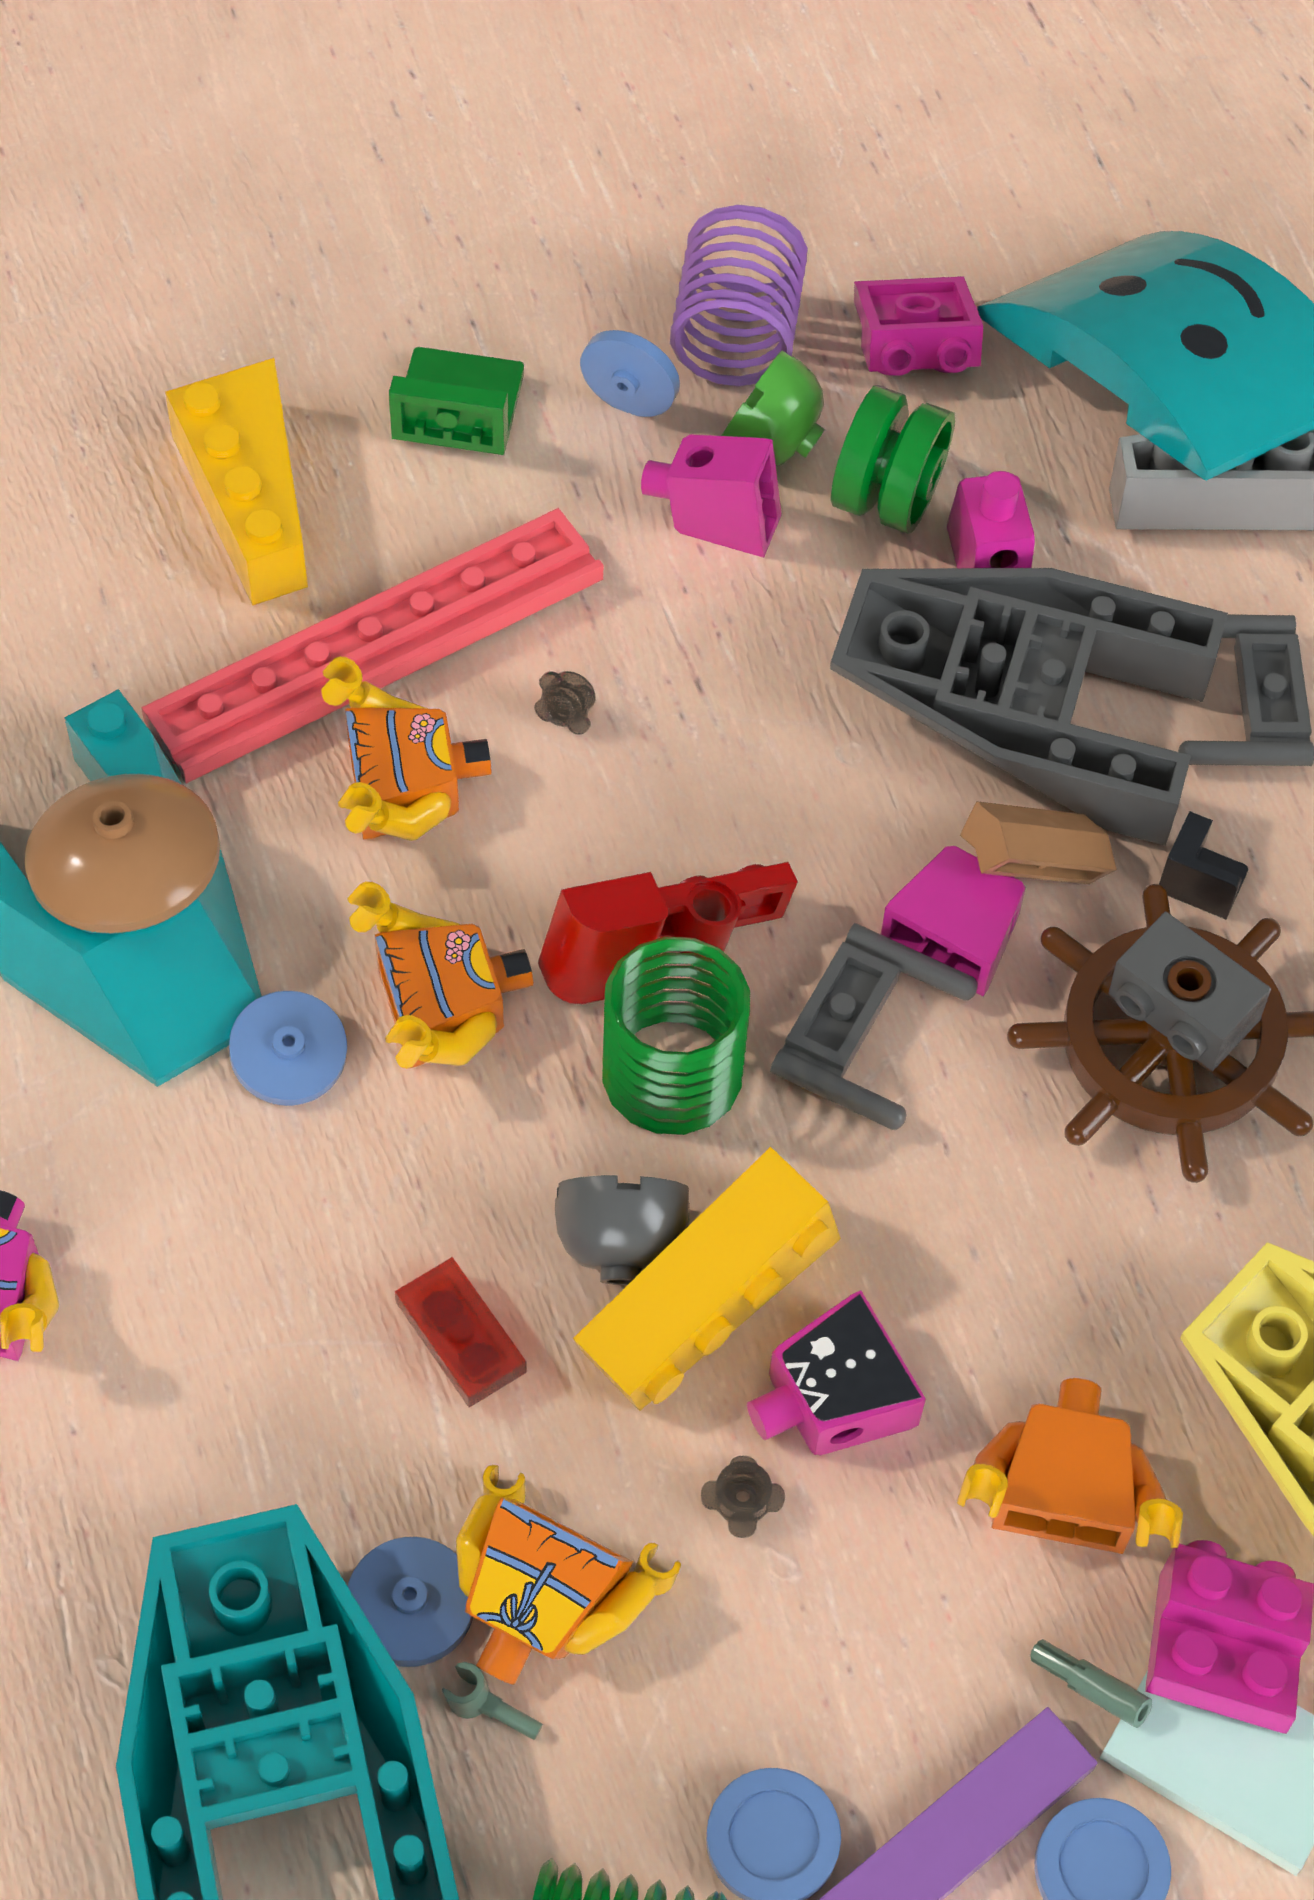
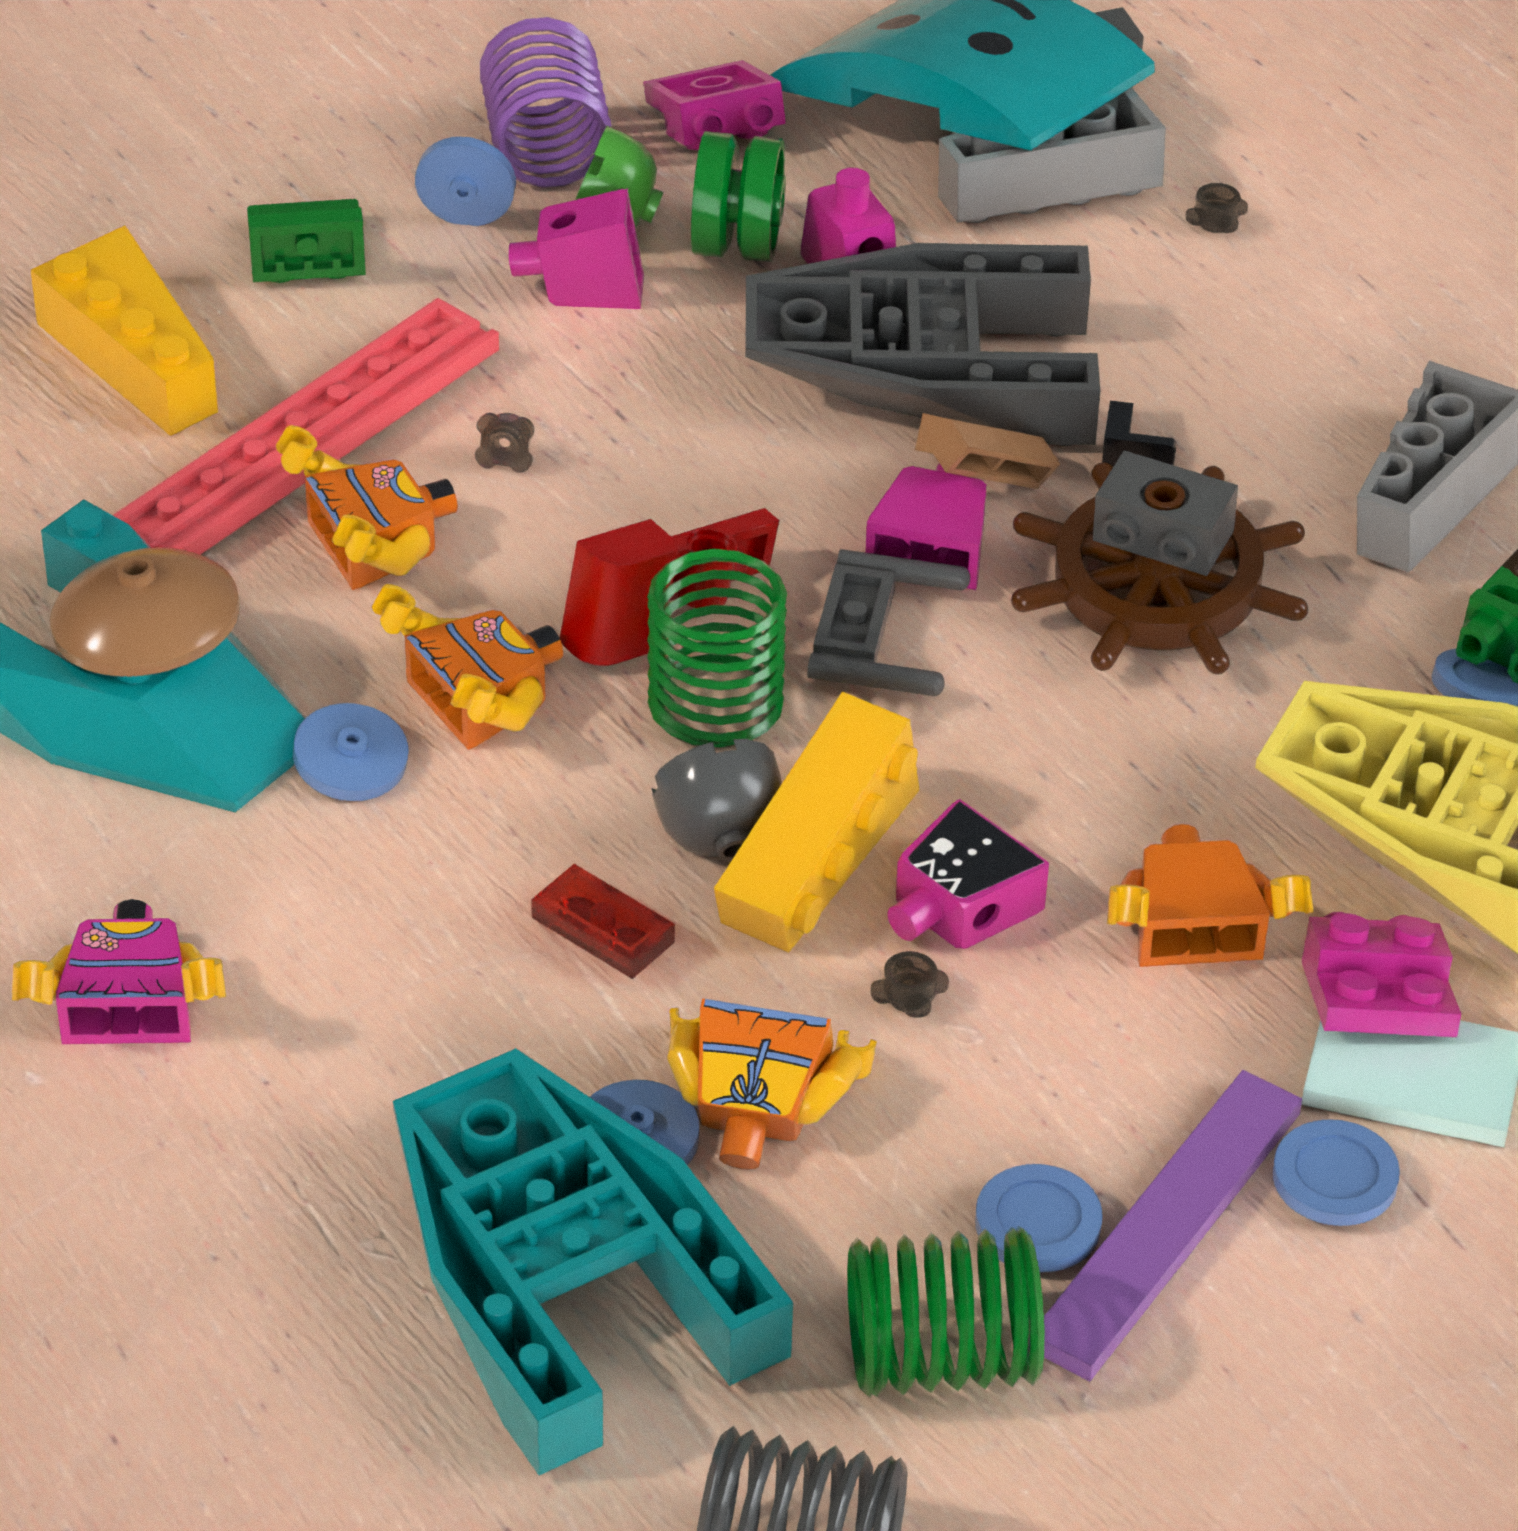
camera: 15 degrees left, 15 degrees down
sand green hand [442,1662,543,1740] -> none
sand green piece [1030,1639,1152,1728] -> none
dark grey plate [1178,614,1314,766] -> none

